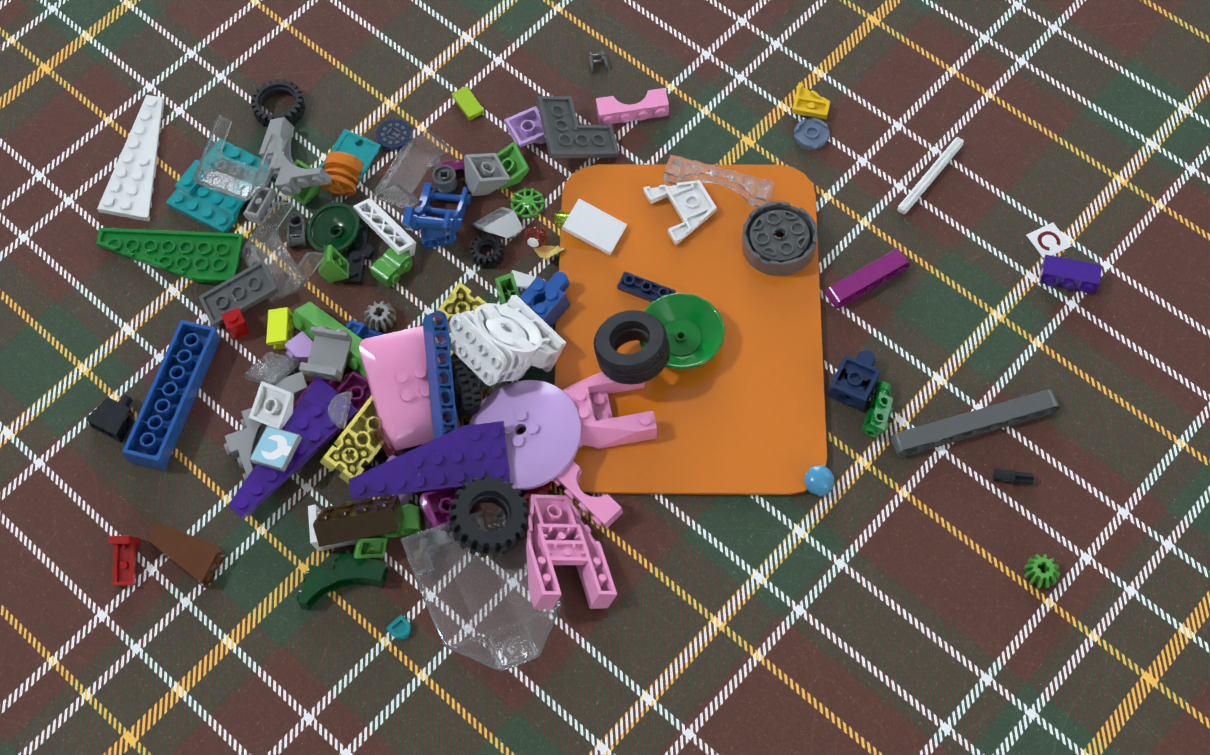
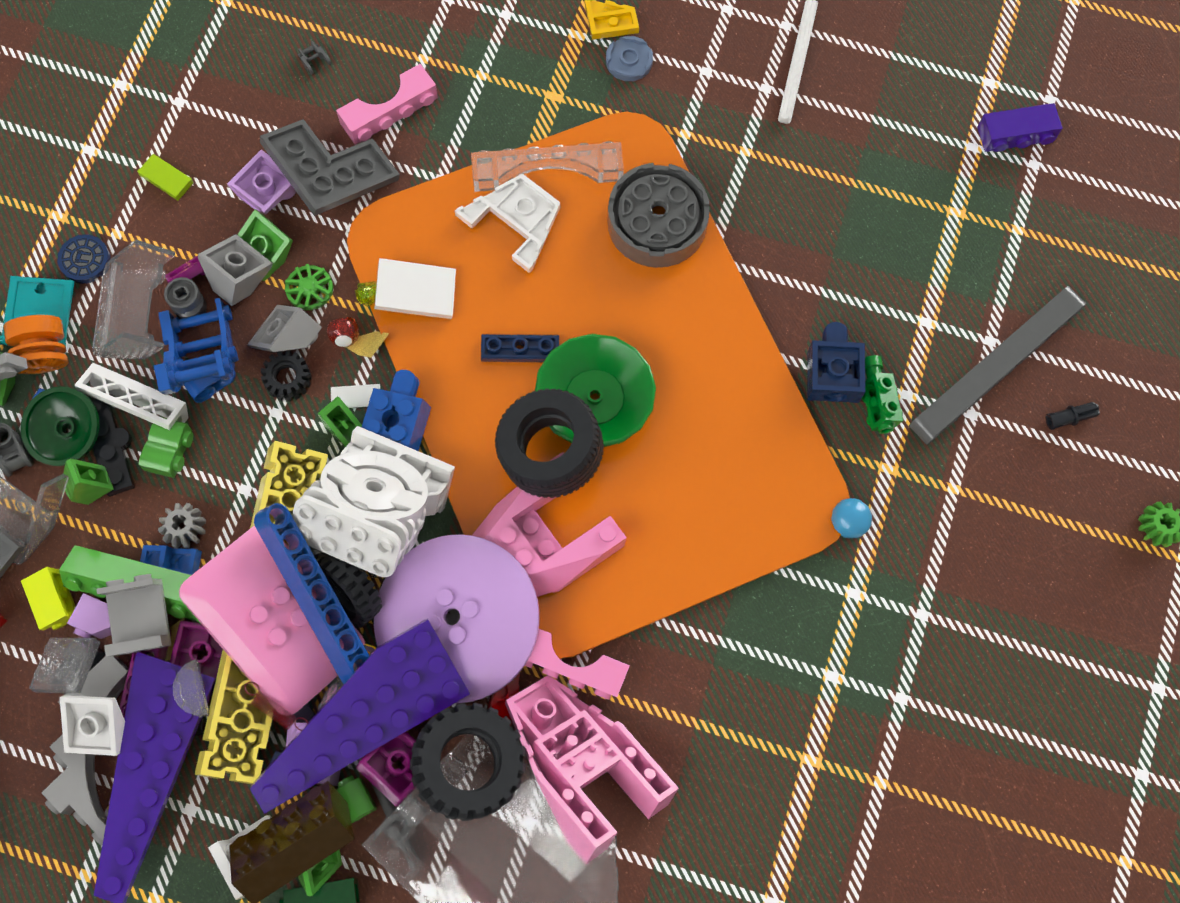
camera: 30 degrees left, 10 degrees up
tile [249,426,302,472] -> none
magenta beam [825,249,910,309] -> none
white sticker [1026,222,1071,258] -> none

